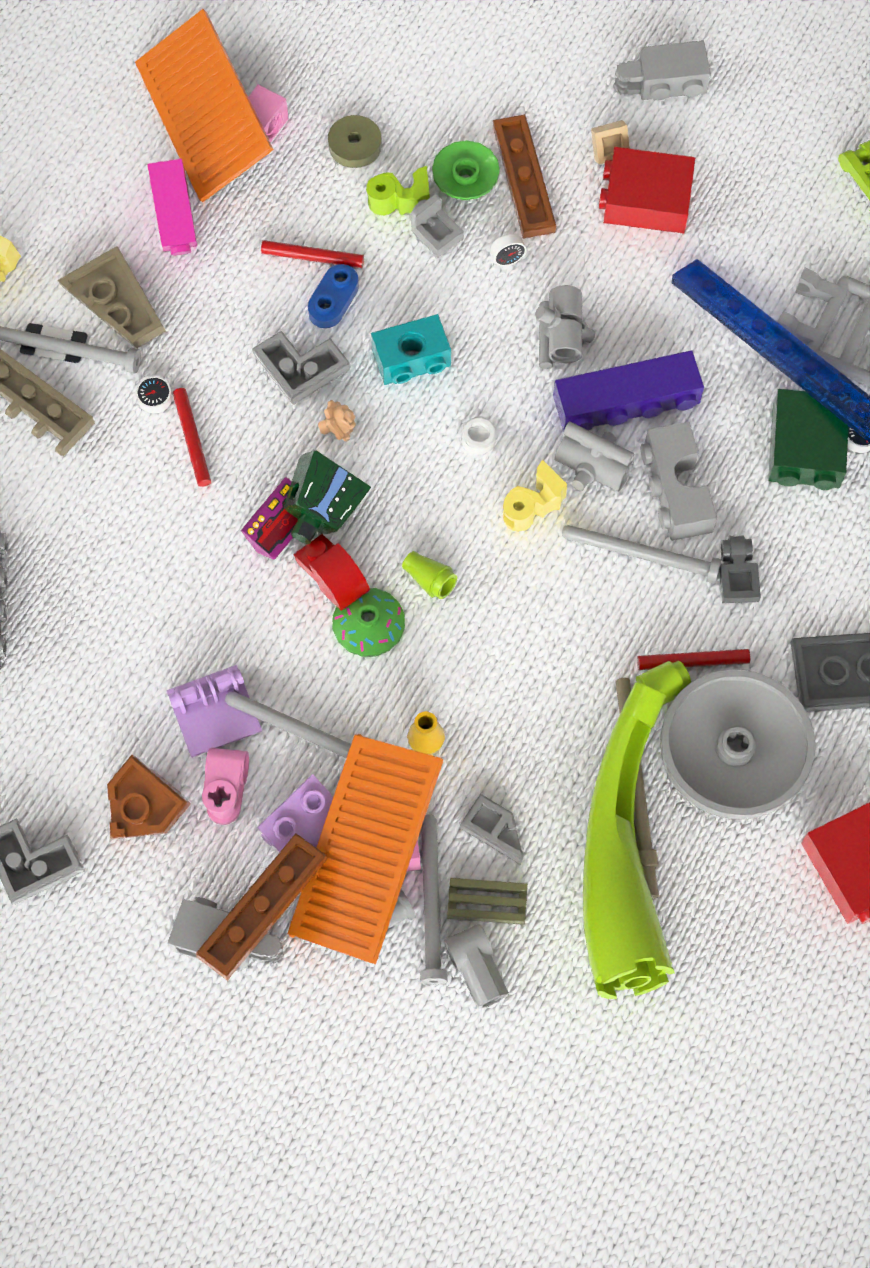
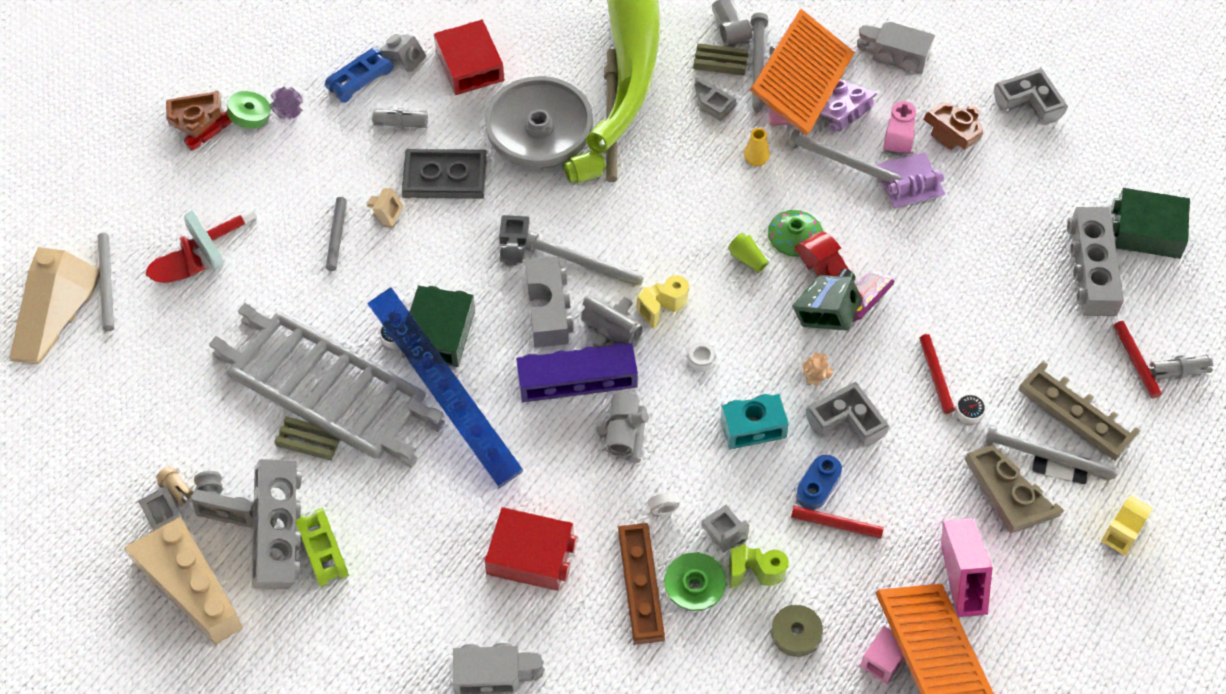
camera: 175 degrees left, 10 degrees down
dark orange tile [195,833,327,981] -> none
tan tile [591,120,630,164] -> none
red bar [637,649,751,670] -> none

